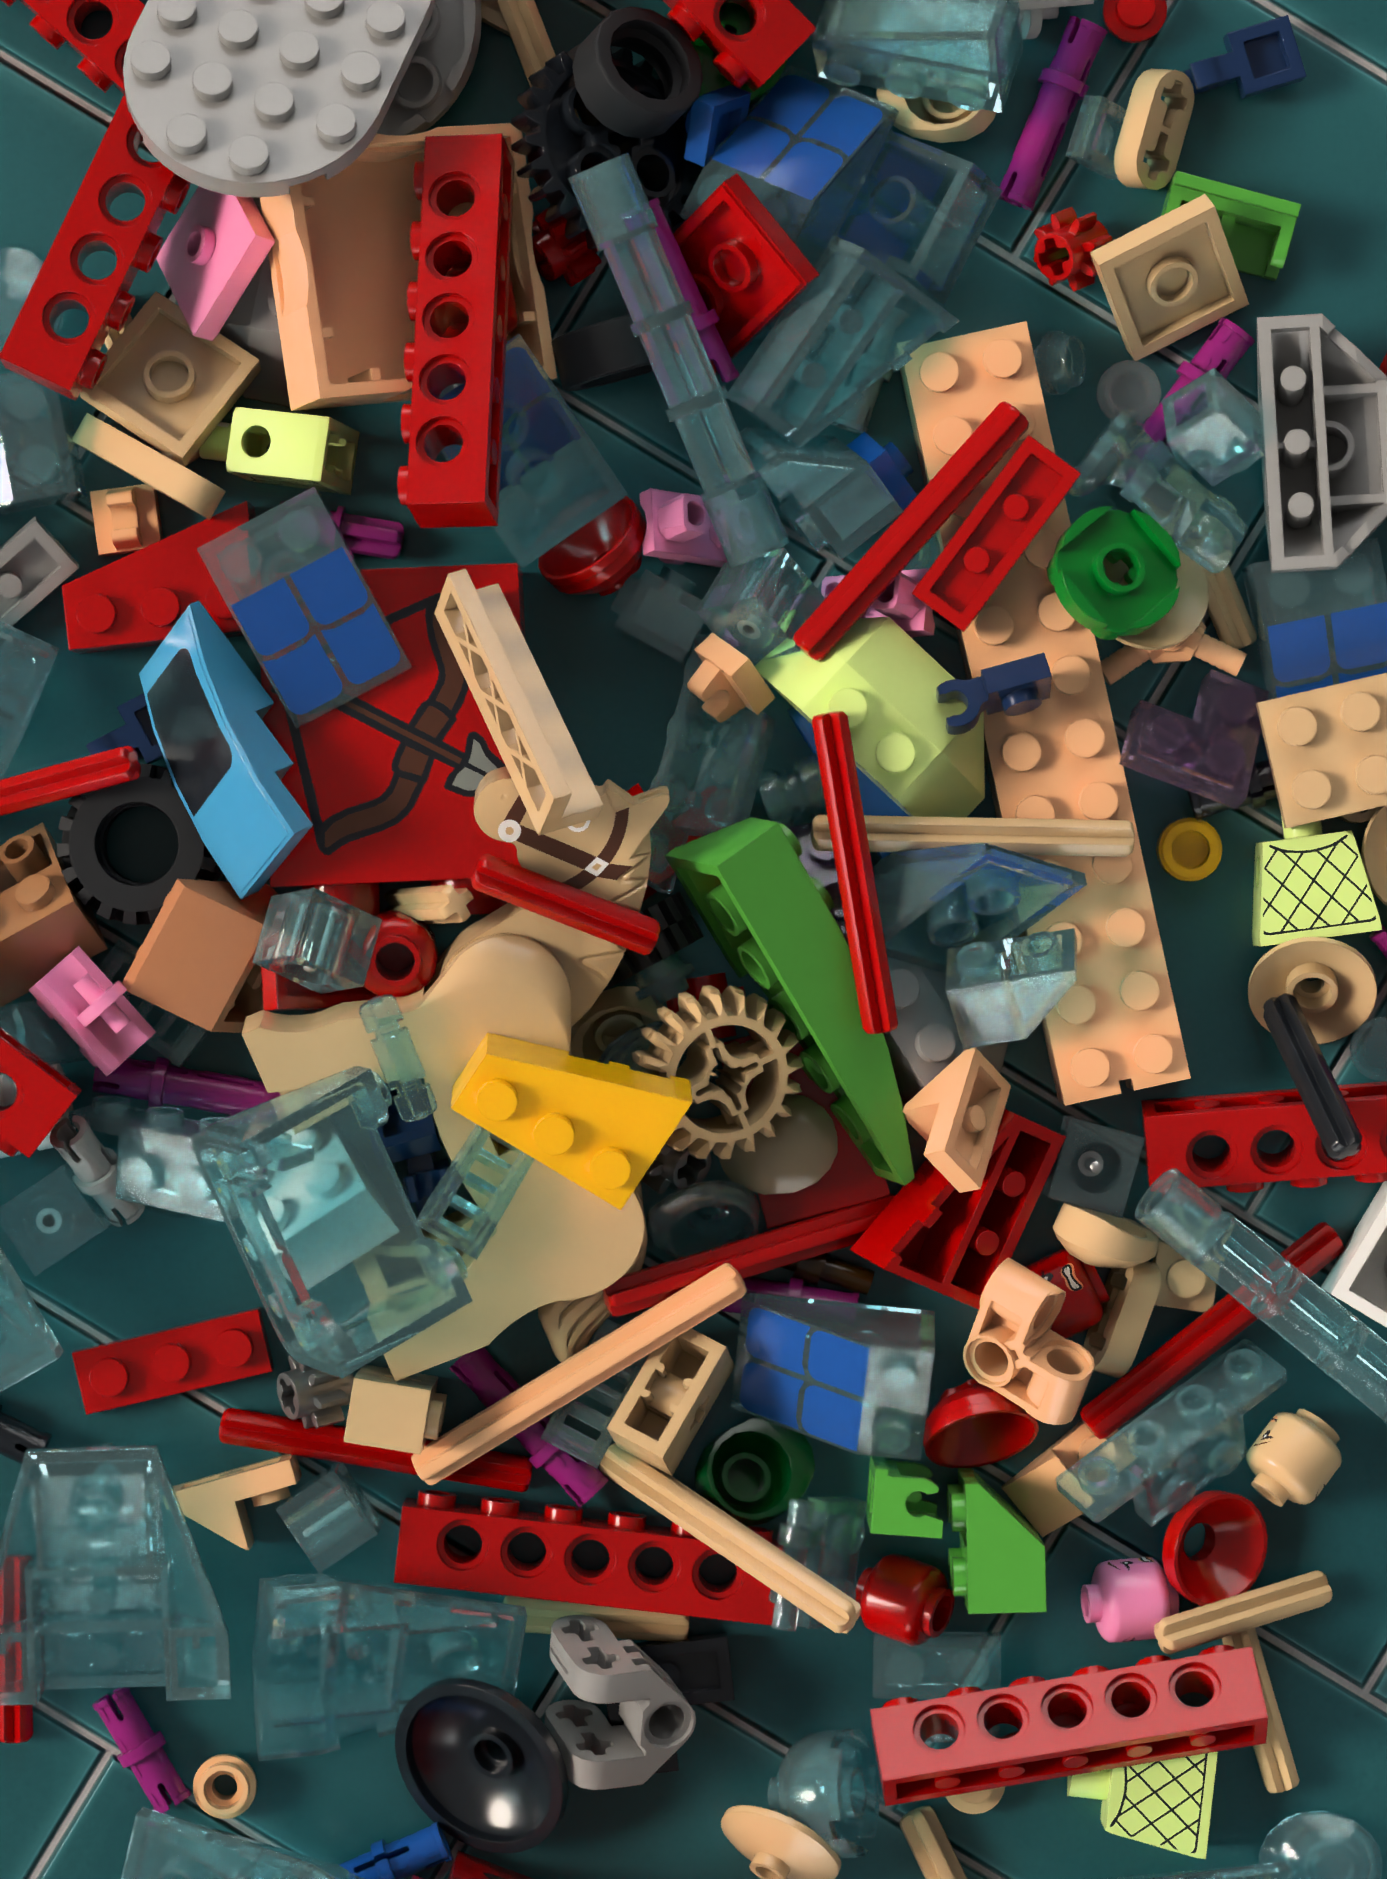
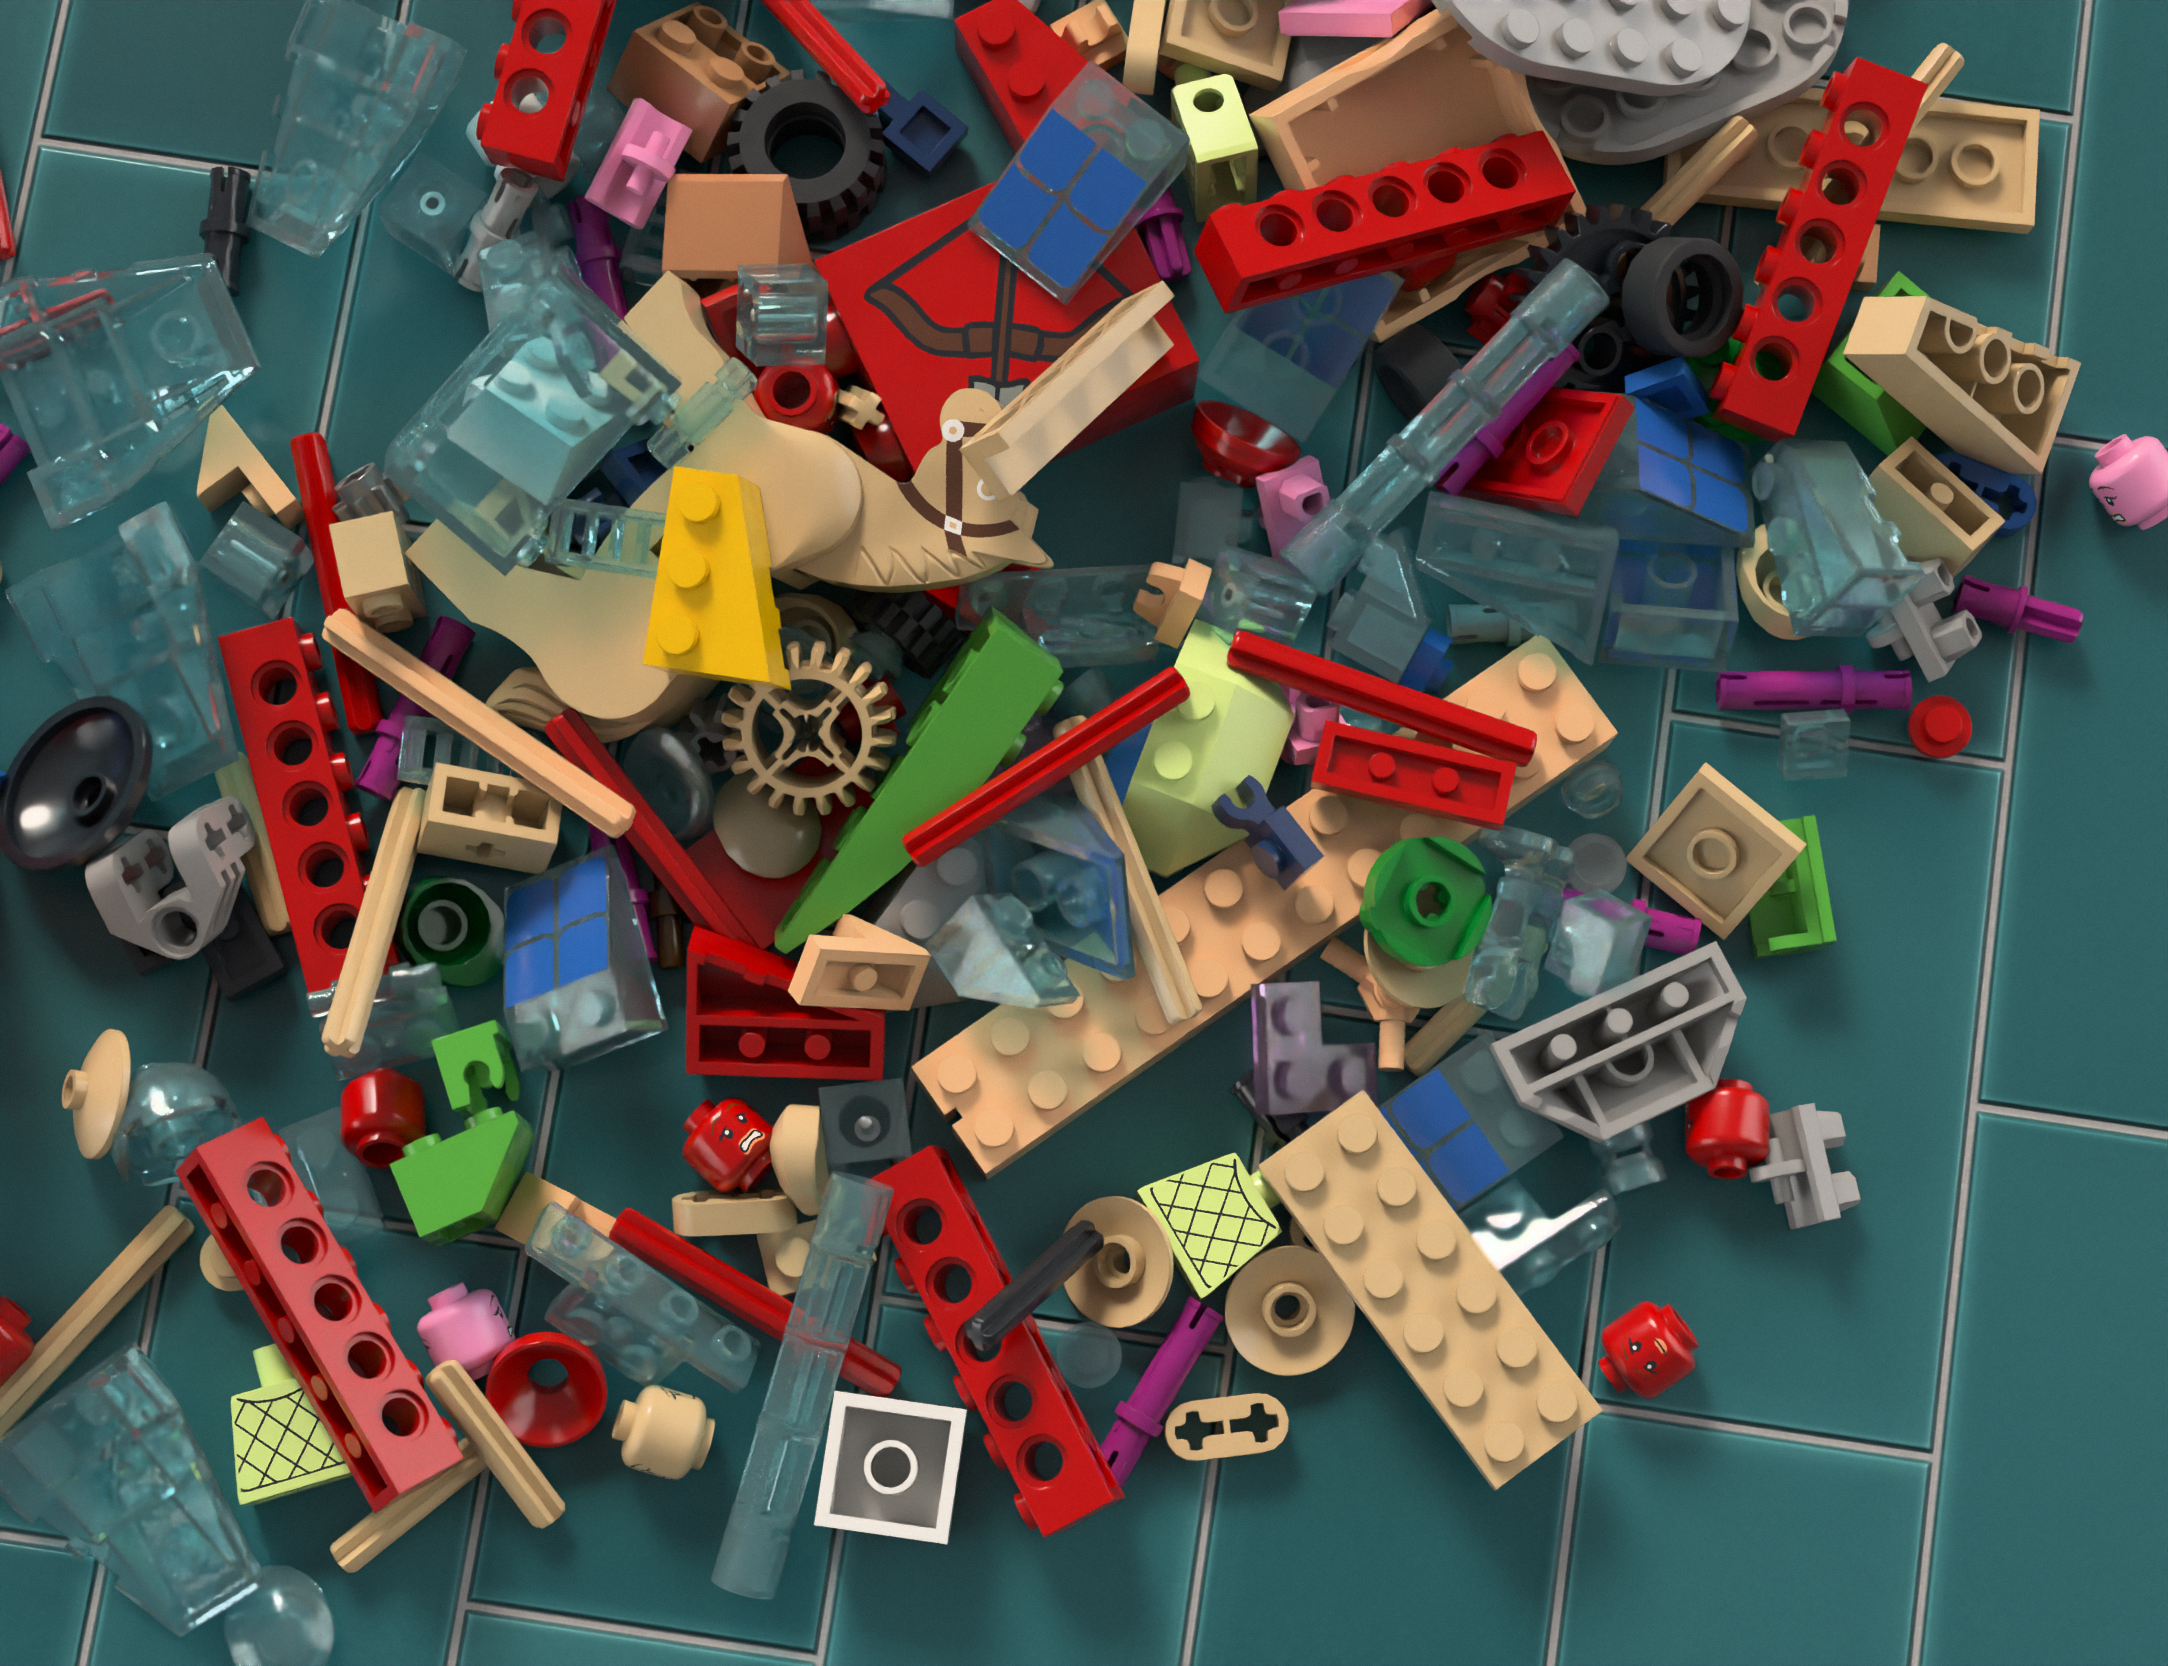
camera: 60 degrees right, 10 degrees down
red plate [72,1307,275,1415] -> none
dark azure slope [139,600,313,900] -> none
red axle [471,854,661,955] -> none
red piece [922,1379,1039,1468] -> none
light nougat piece [963,1258,1095,1425] -> none
red gear [1033,207,1113,292] -> none
tan beam [1114,68,1195,190] -> none
yellow tile [1156,818,1222,881] -> none
dark blue plate [1184,15,1307,99] -> none

